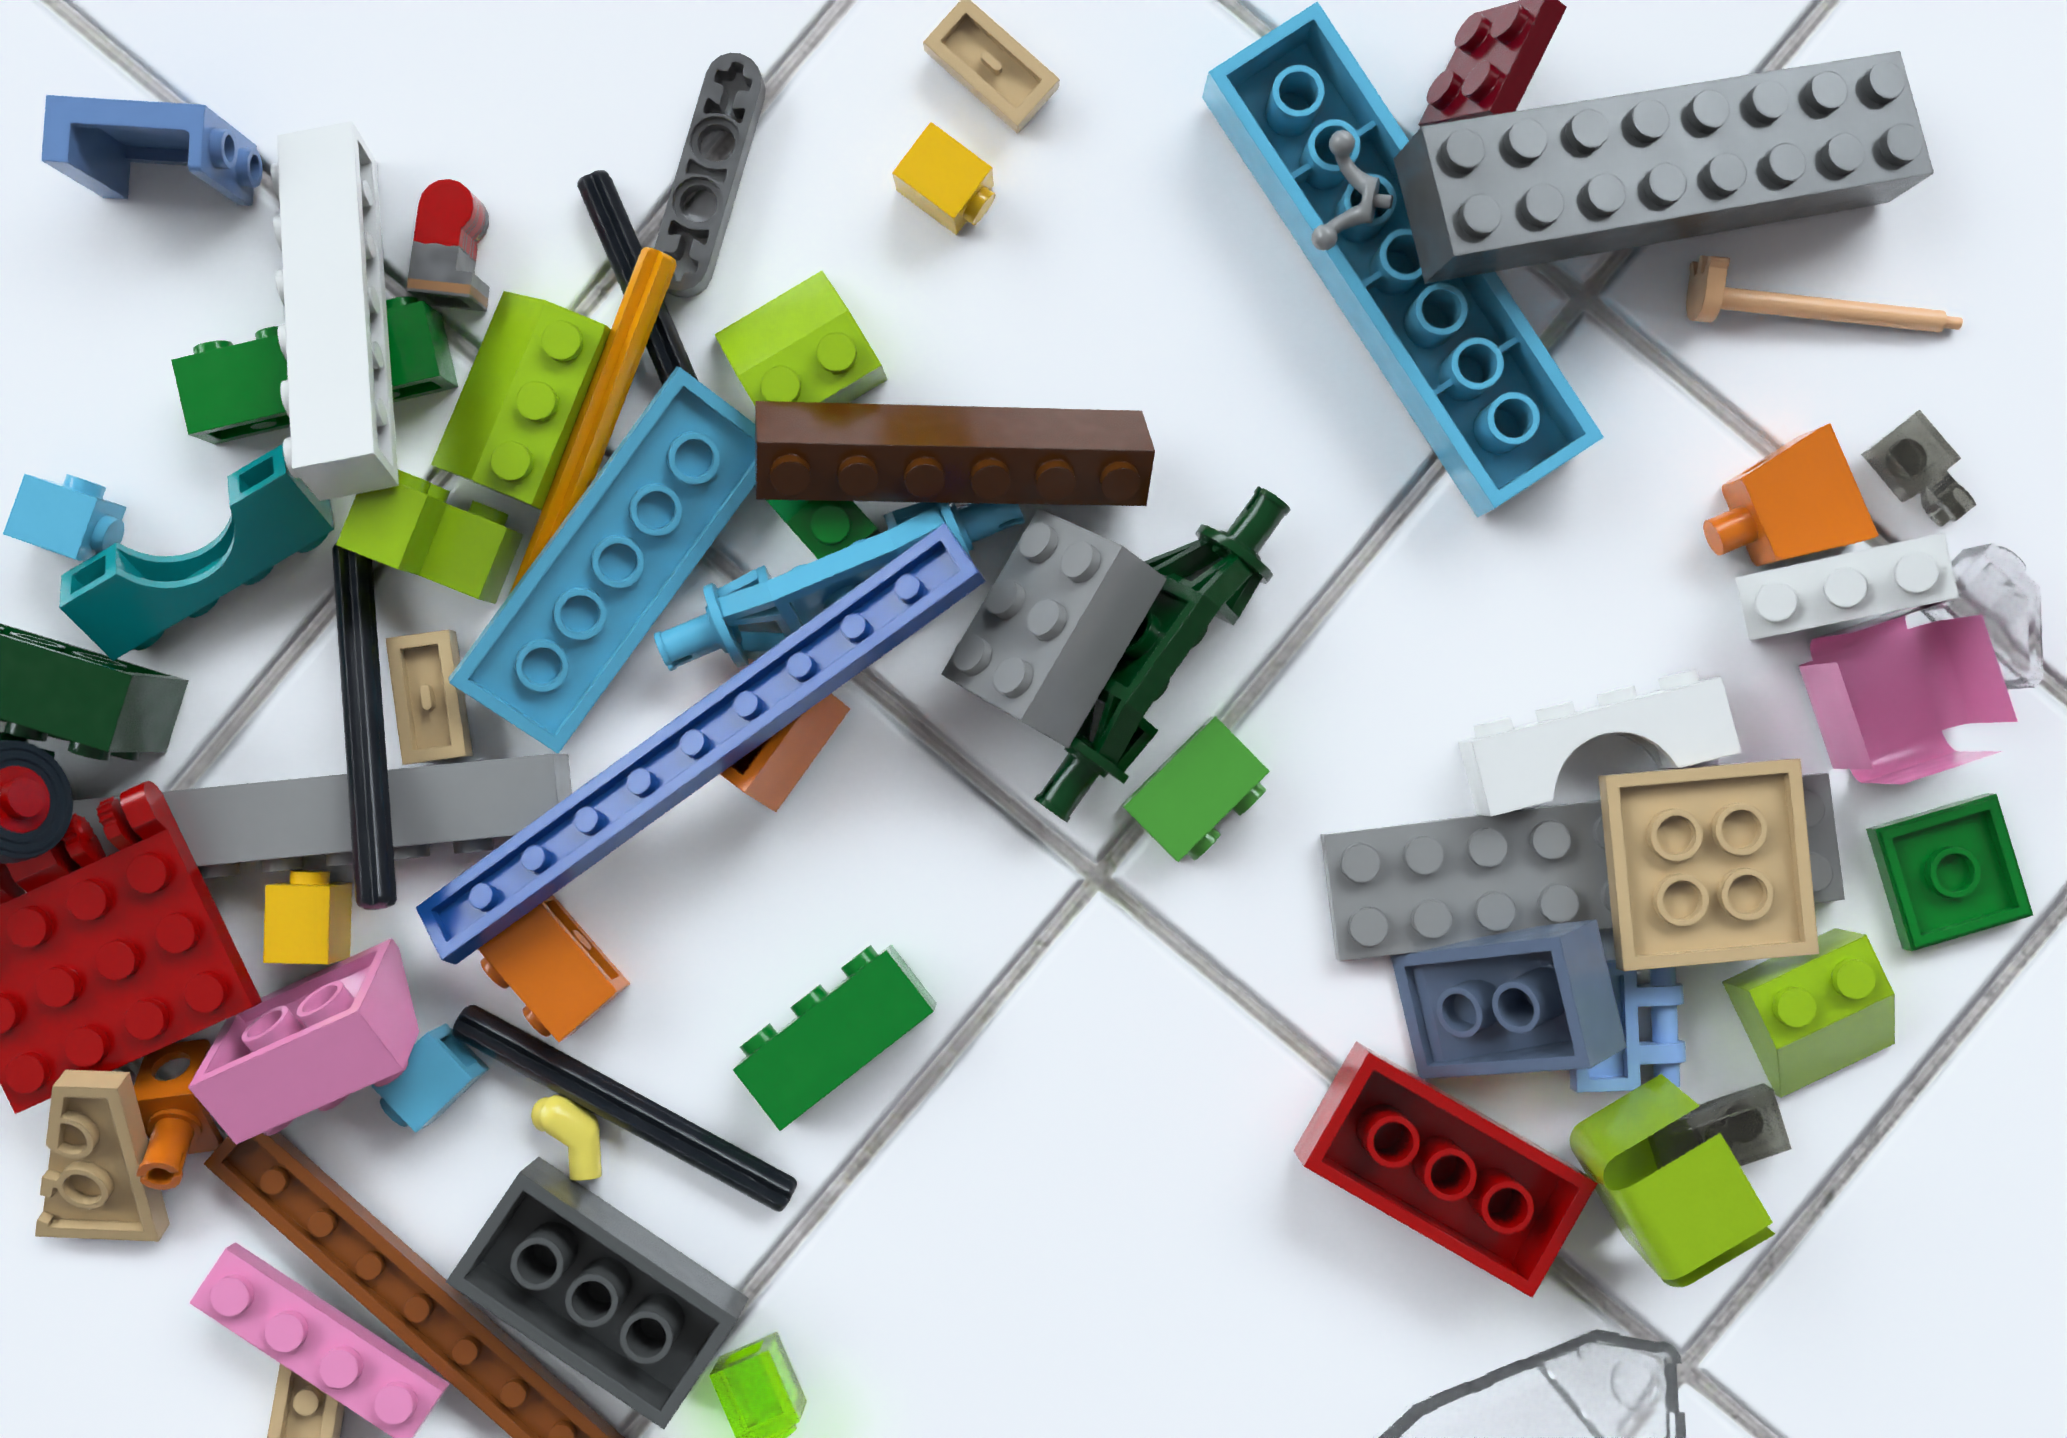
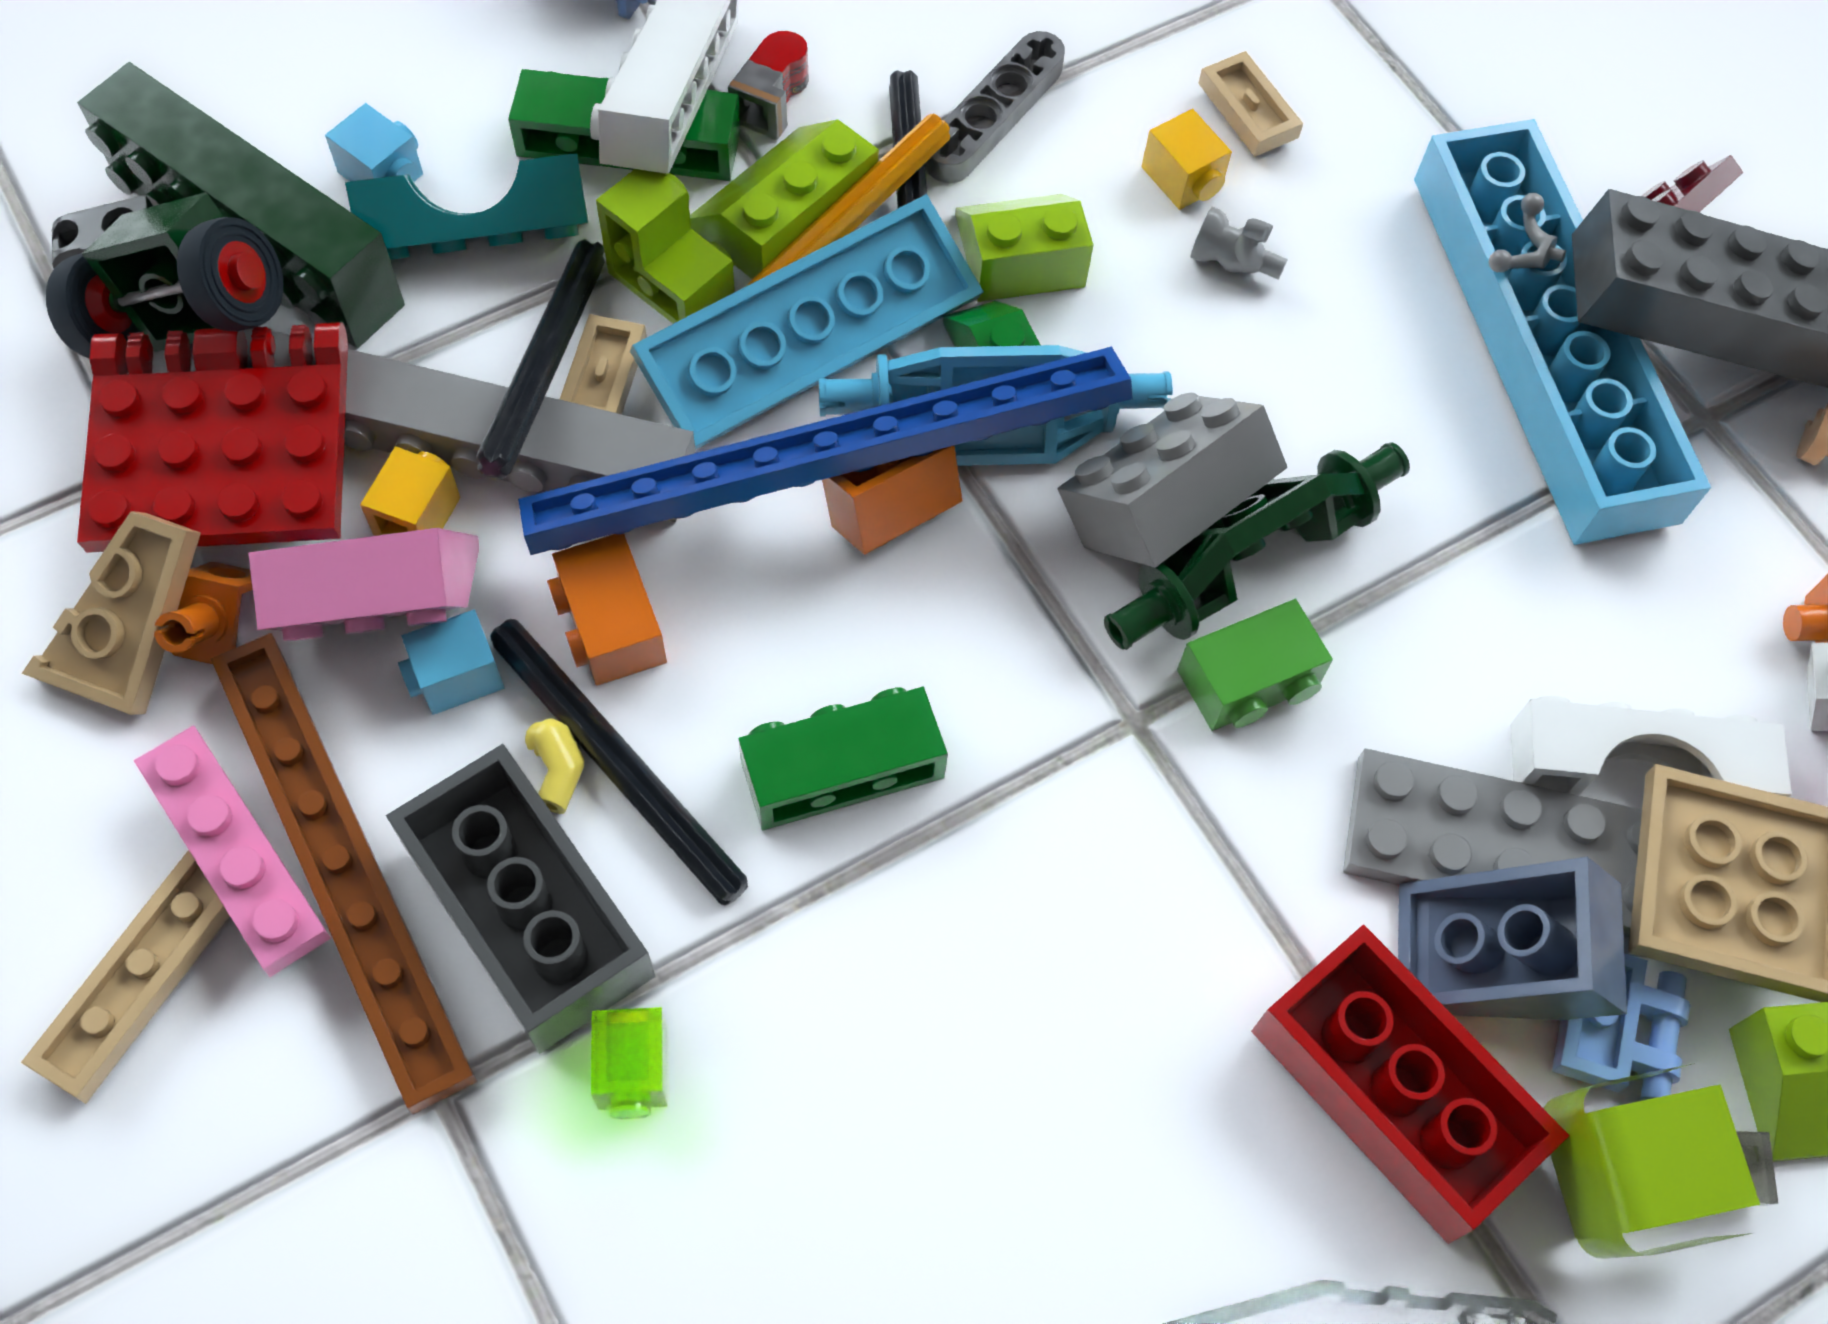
camera: 15 degrees right, 25 degrees down
reddish brown brick [755,401,1155,506] -> none
none -> light grey piece [1190,207,1288,280]

